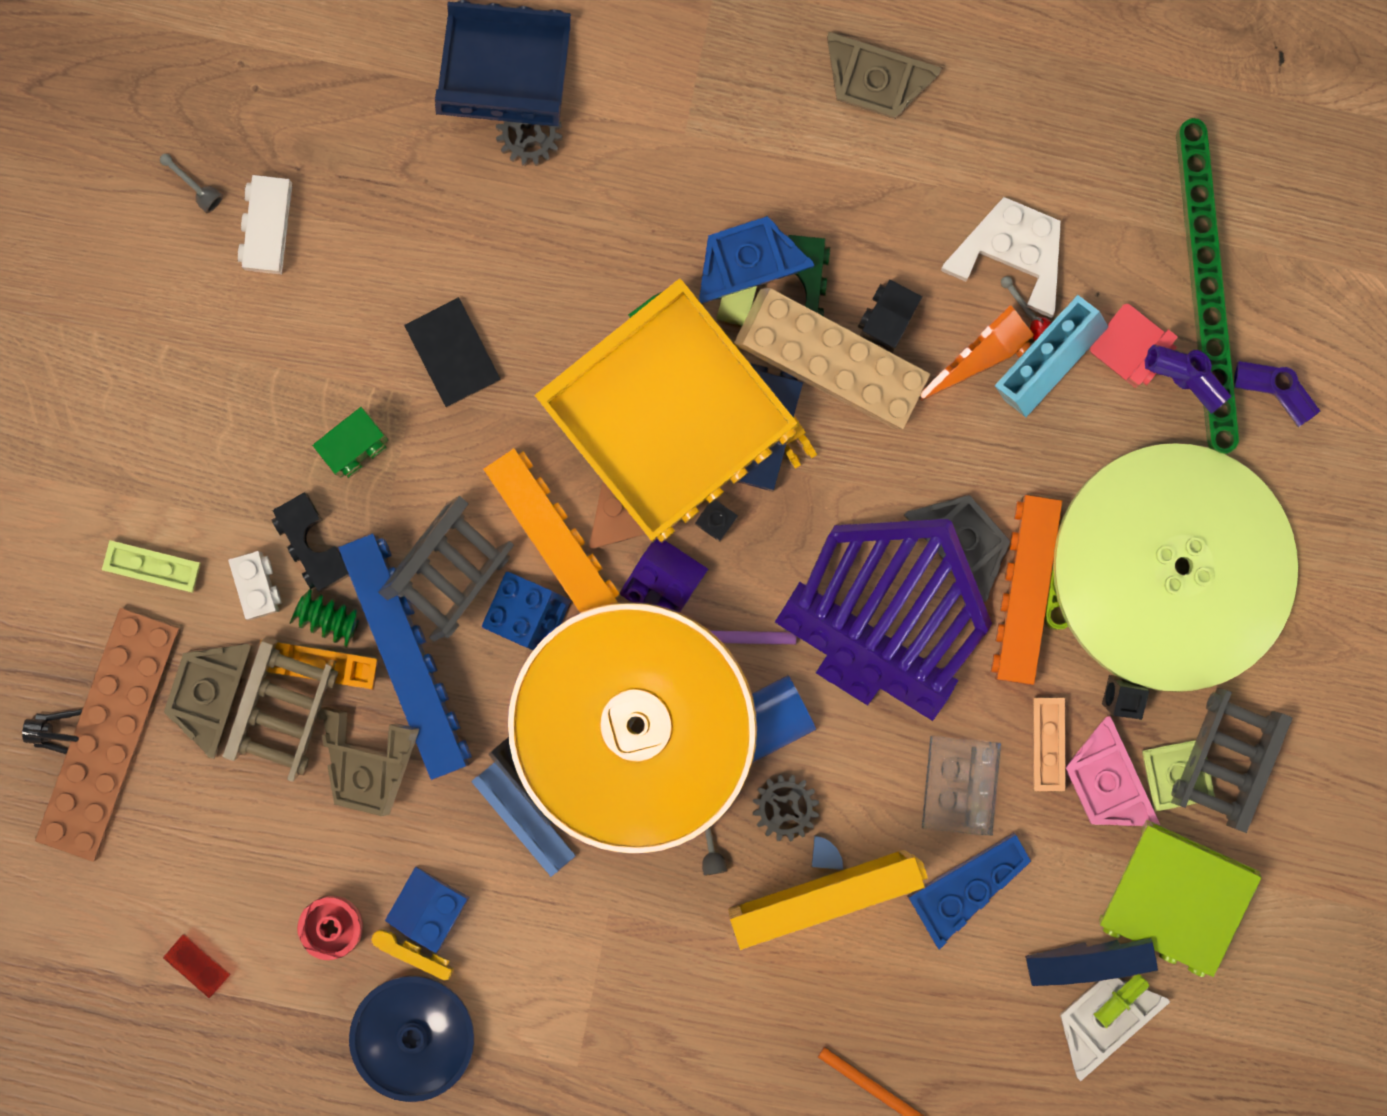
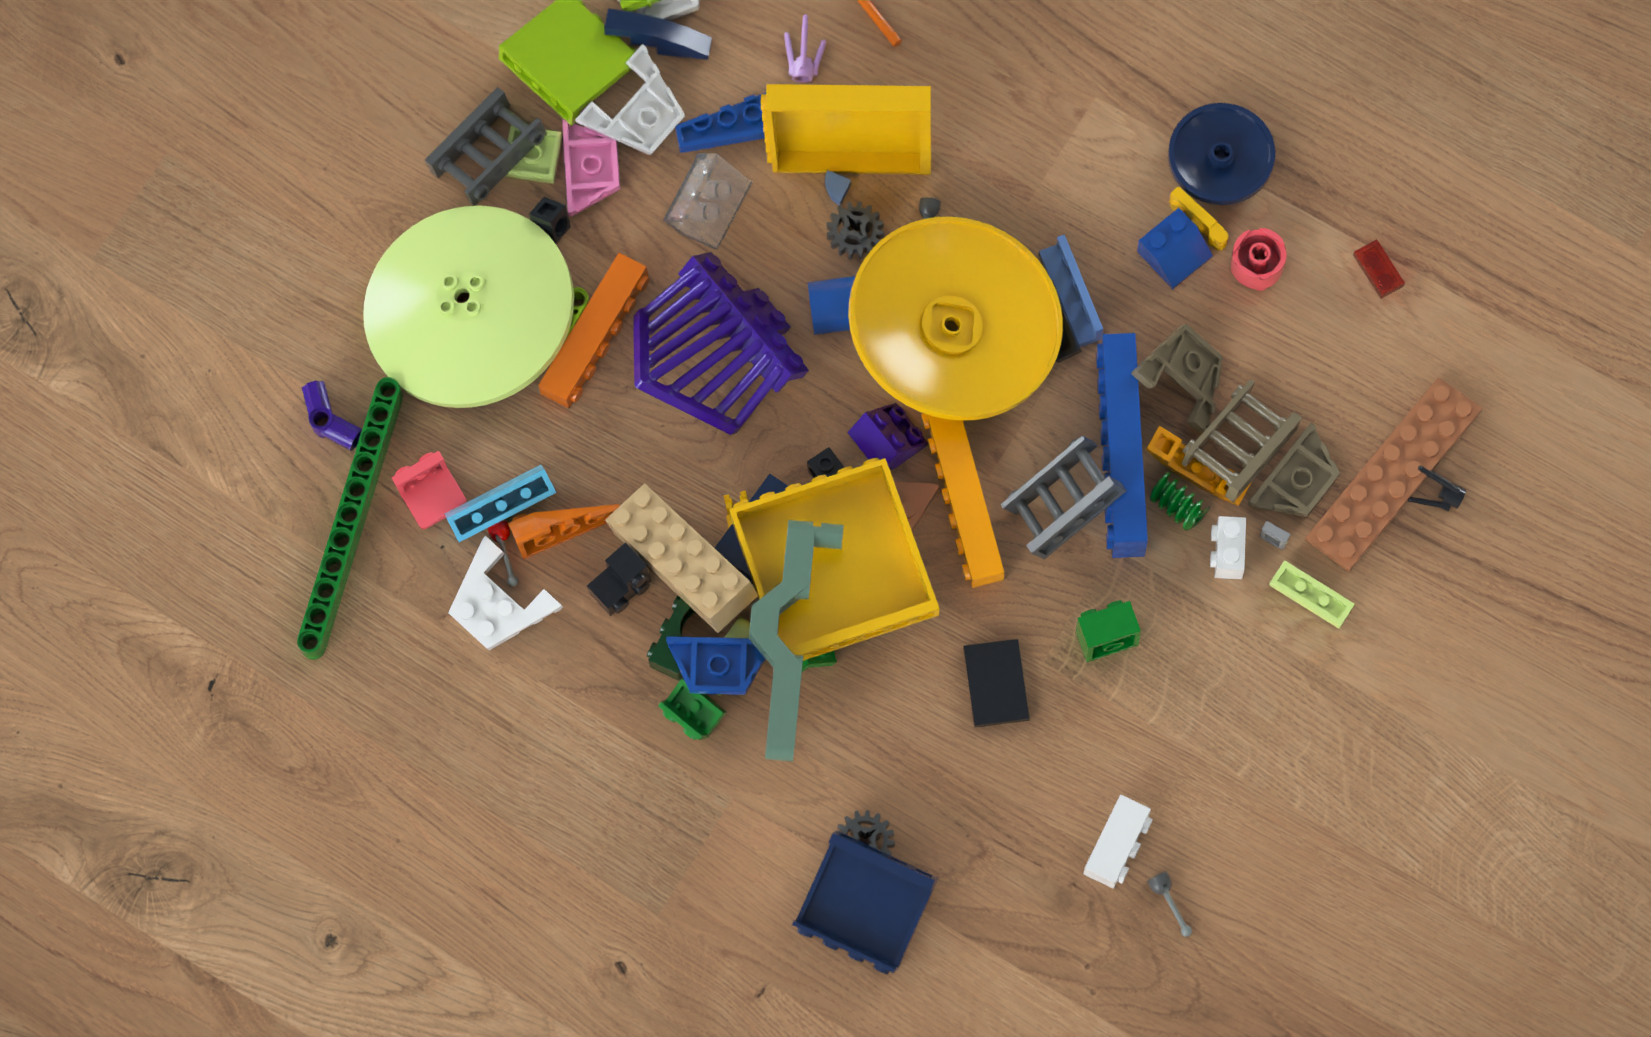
camera: 155 degrees left, 15 degrees down
black arch [271,492,349,592] -> none
blue bracket [482,572,571,650] -> none
medium lavender bar [710,631,796,645] -> none
dark tan wing [827,32,942,119] -> none
dark grey wing [904,495,1010,603] -> none
light nougat plate [1033,698,1065,791] -> none
dark purple piece [1144,344,1232,414] -> none
none -> white wing [575,44,685,155]
none -> green bracket [658,678,727,740]
none -> sand green beam [749,520,844,762]
none -> lavender plant [784,14,826,83]
none -> light grey tile [1260,521,1291,550]

